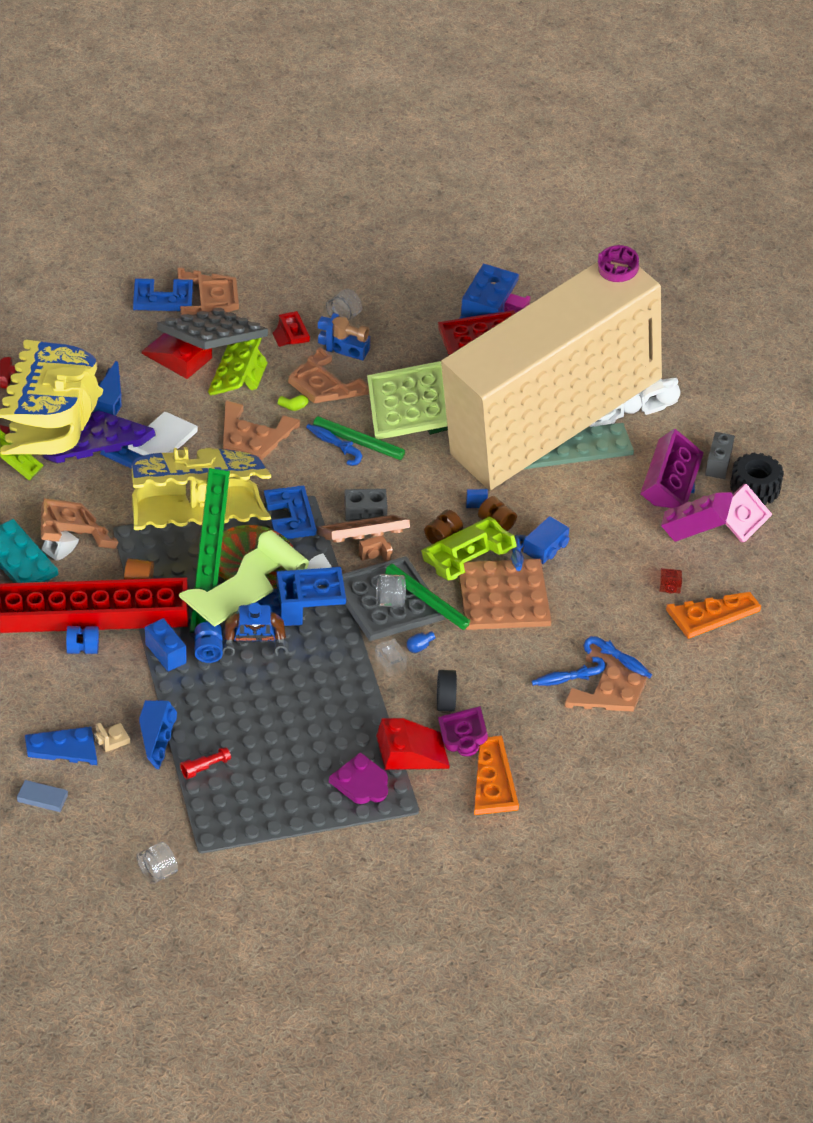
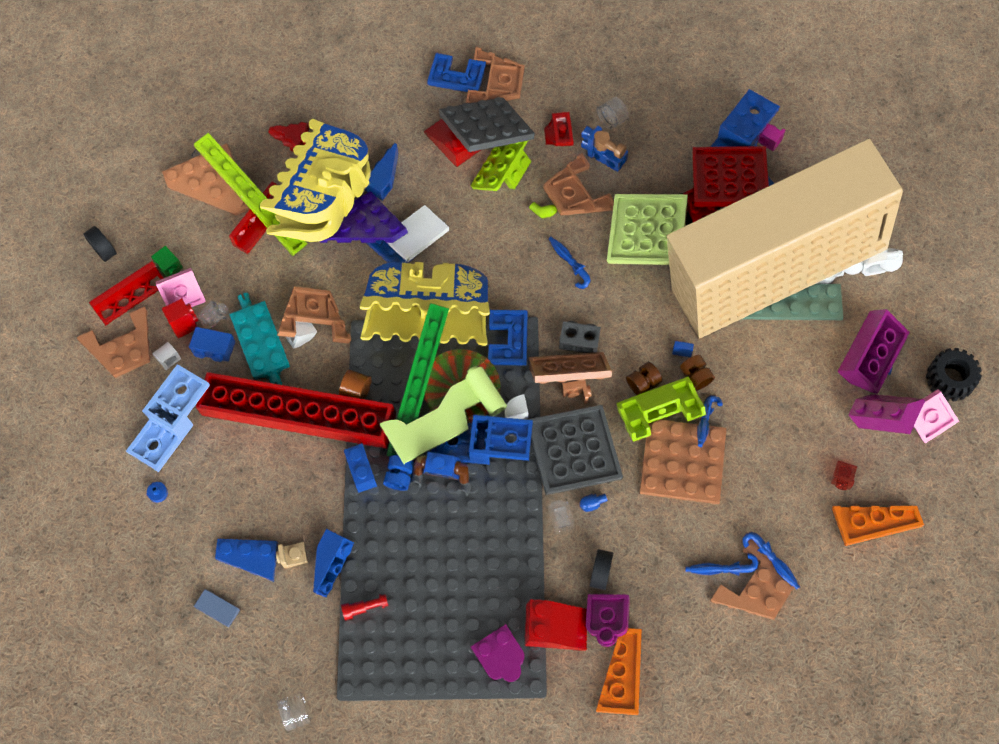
camera: 20 degrees right, 20 degrees up
blue wheel [66,626,99,654] -> none
nougat wing [223,401,300,460] -> none
green axle [313,416,405,460] -> none
clear piece [376,574,406,607] -> none
green axle [385,564,470,630] -> none
blue brick [523,516,570,564] -> none
magenta piece [598,245,639,282] -> none
dark grey brick [705,432,735,479] -> none

